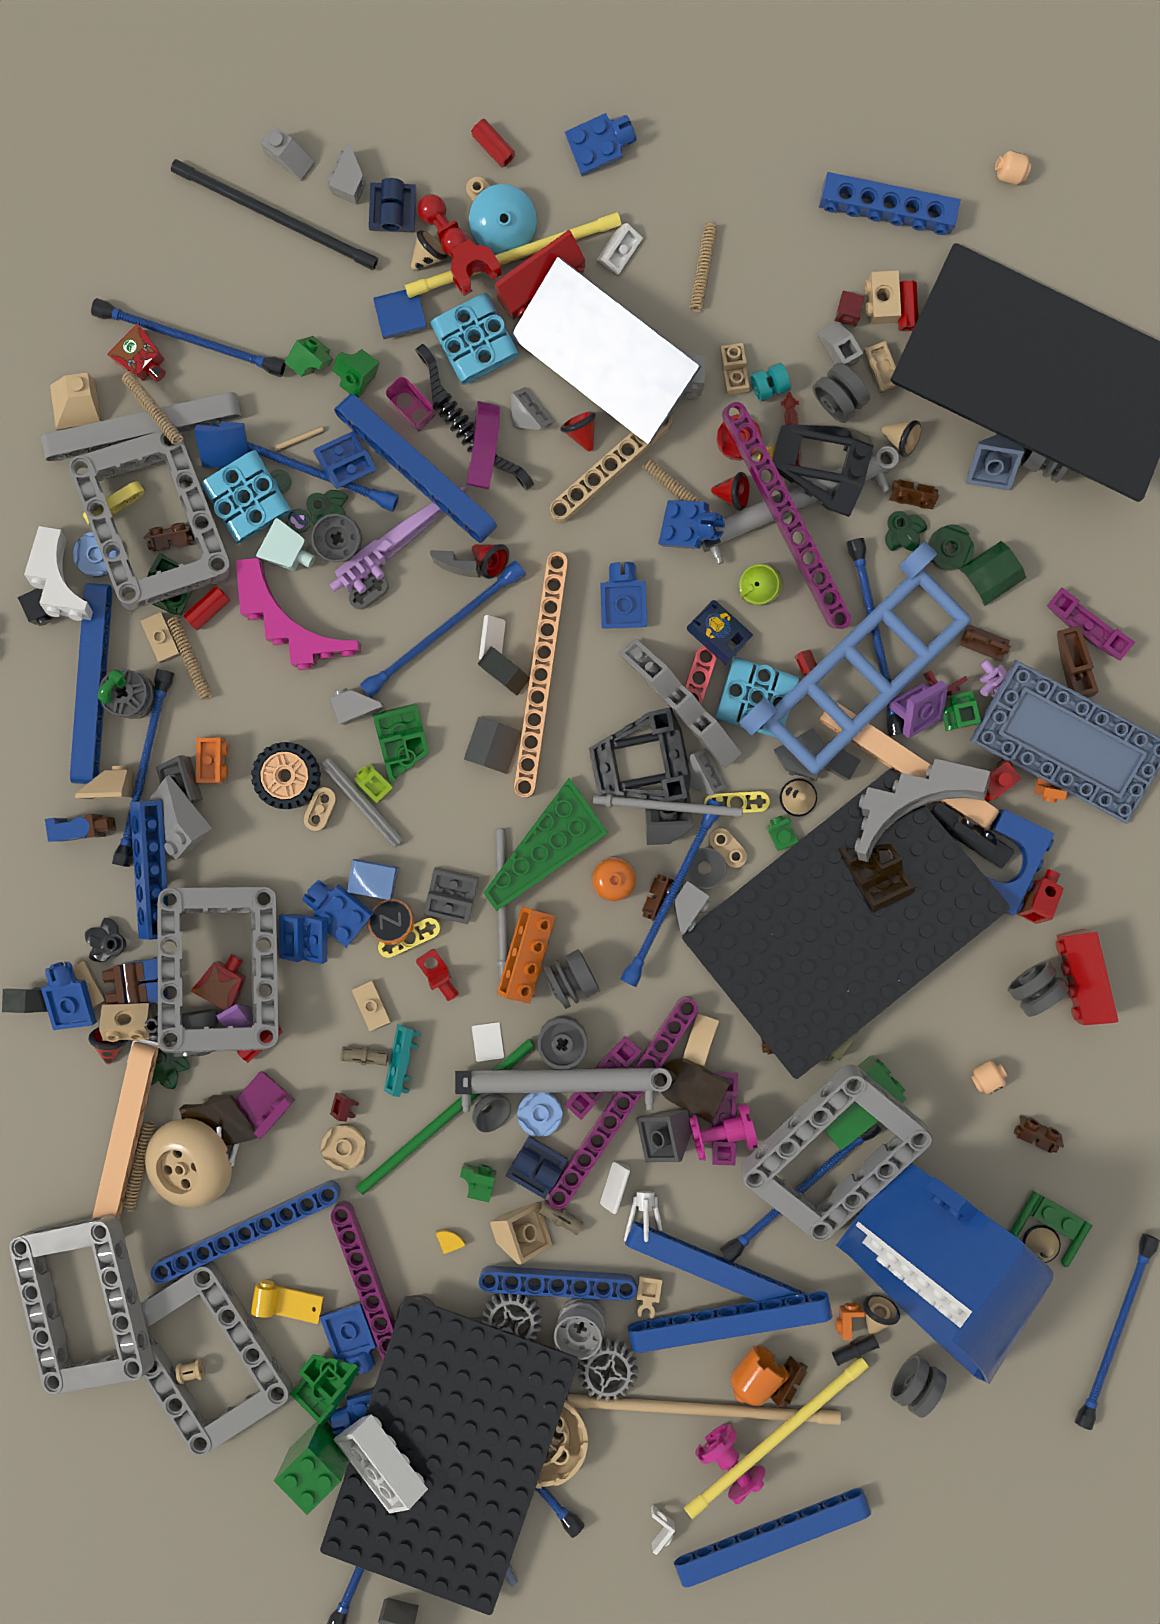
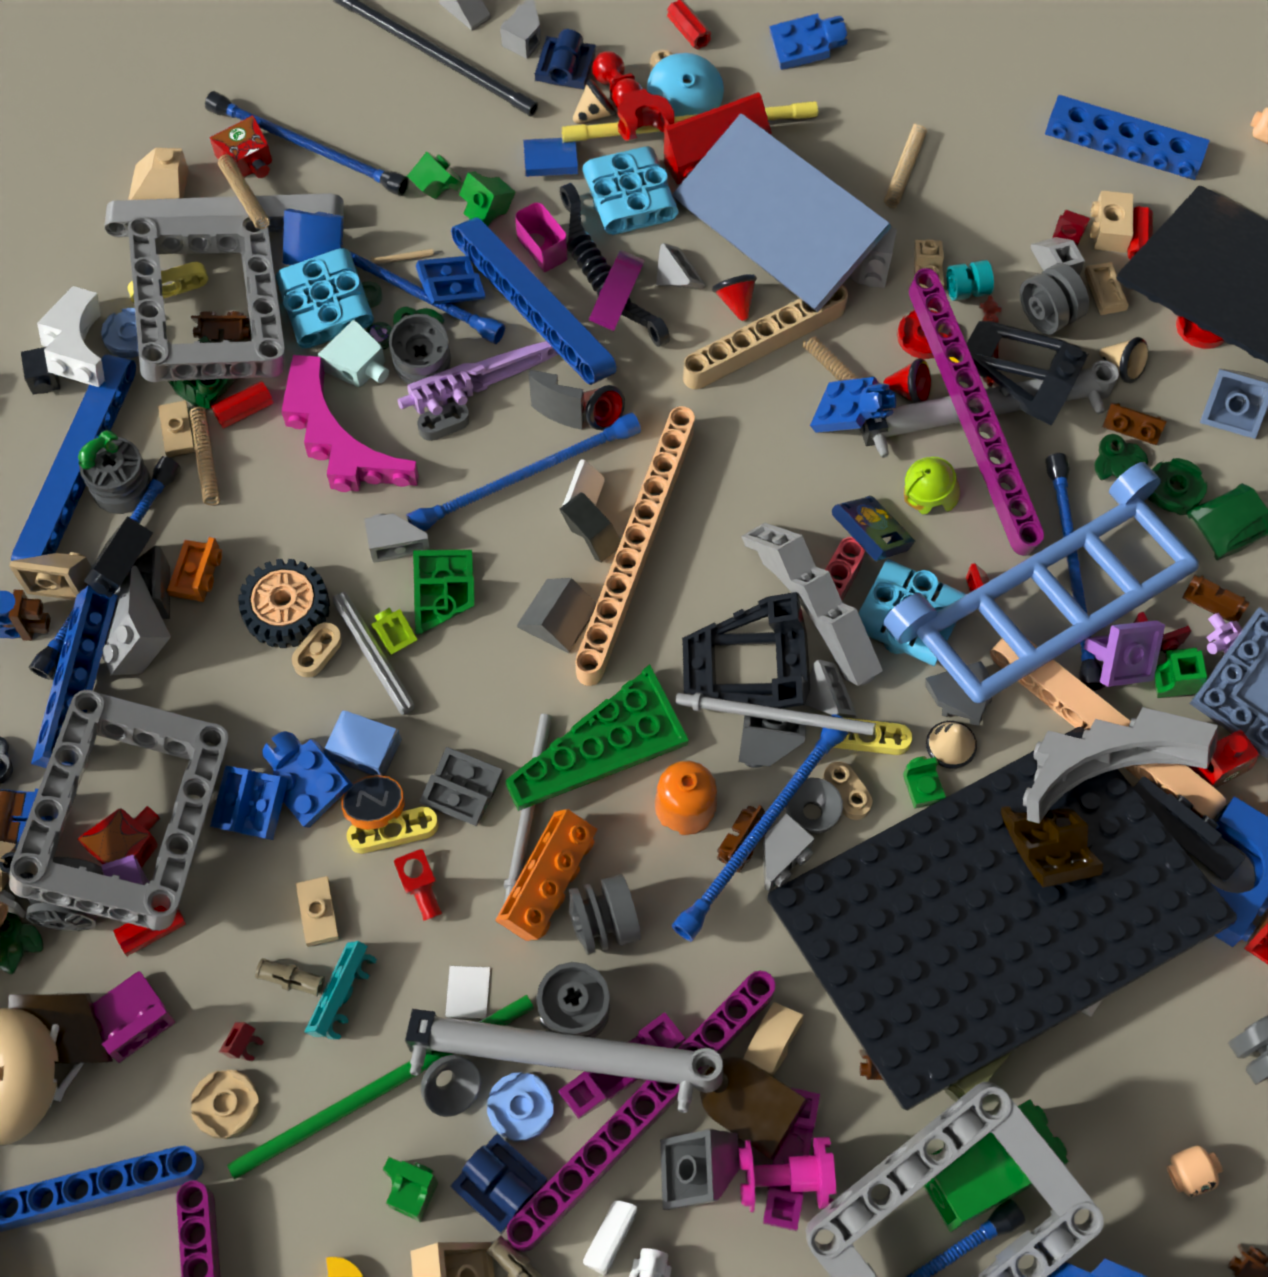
camera: 10 degrees right, 25 degrees down
white slope [596,223,643,275] -> none
blue plate [600,562,647,629] -> none
black brick [824,749,861,781] -> none
none -> black slope [84,516,153,598]

